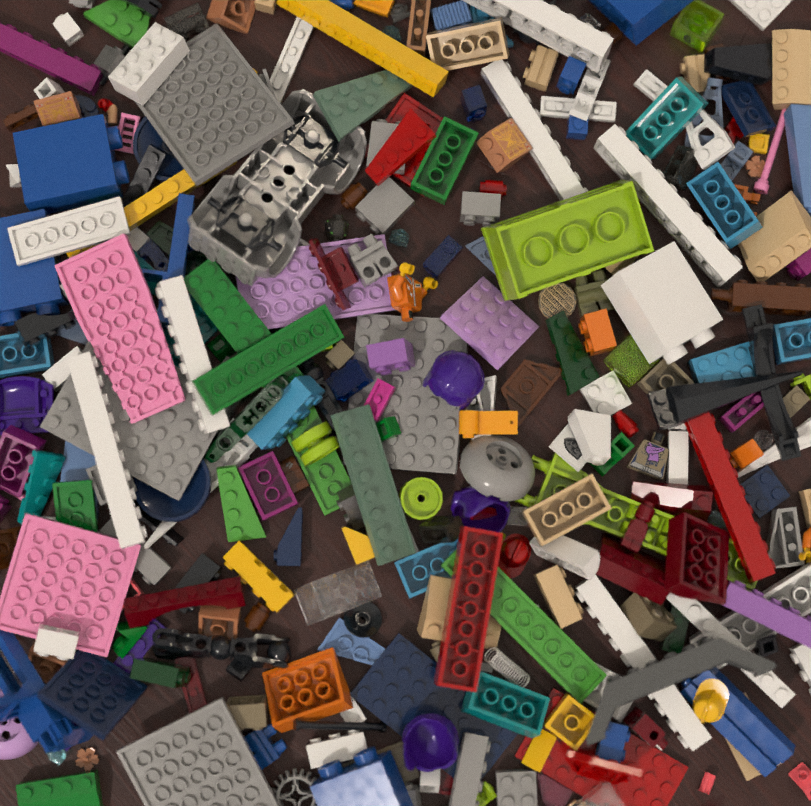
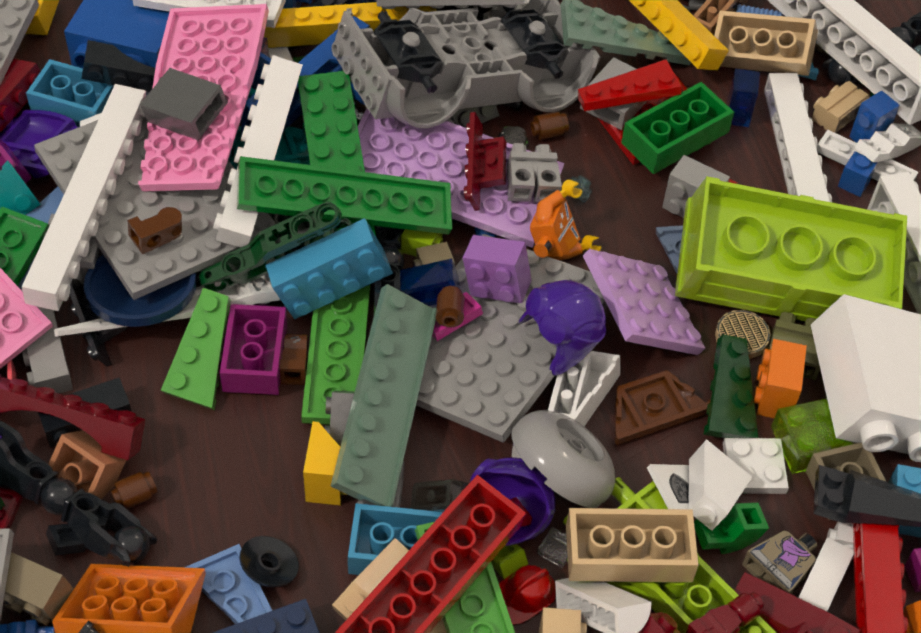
camera: 30 degrees right, 30 degrees down
yellow wedge [223,541,295,612] -> none
dark blue slope [274,508,303,566] -> none
lime wheel [291,421,340,467] -> none
clear bracket [294,561,382,626] -> none
light grey brick [355,177,414,235] -> none
green slope [376,416,401,442] -> none
lime wheel [398,477,443,520] -> none
clear blue brick [423,235,463,279] -> none
light orange door [459,410,518,438] -> none
nougat slope [476,118,534,173] -> none
red cone [612,410,639,439] -> none
none -> reddish brown leg [127,207,182,254]
none -> dark grey brick [140,68,228,140]
none -> reddish brown brick [436,286,465,327]

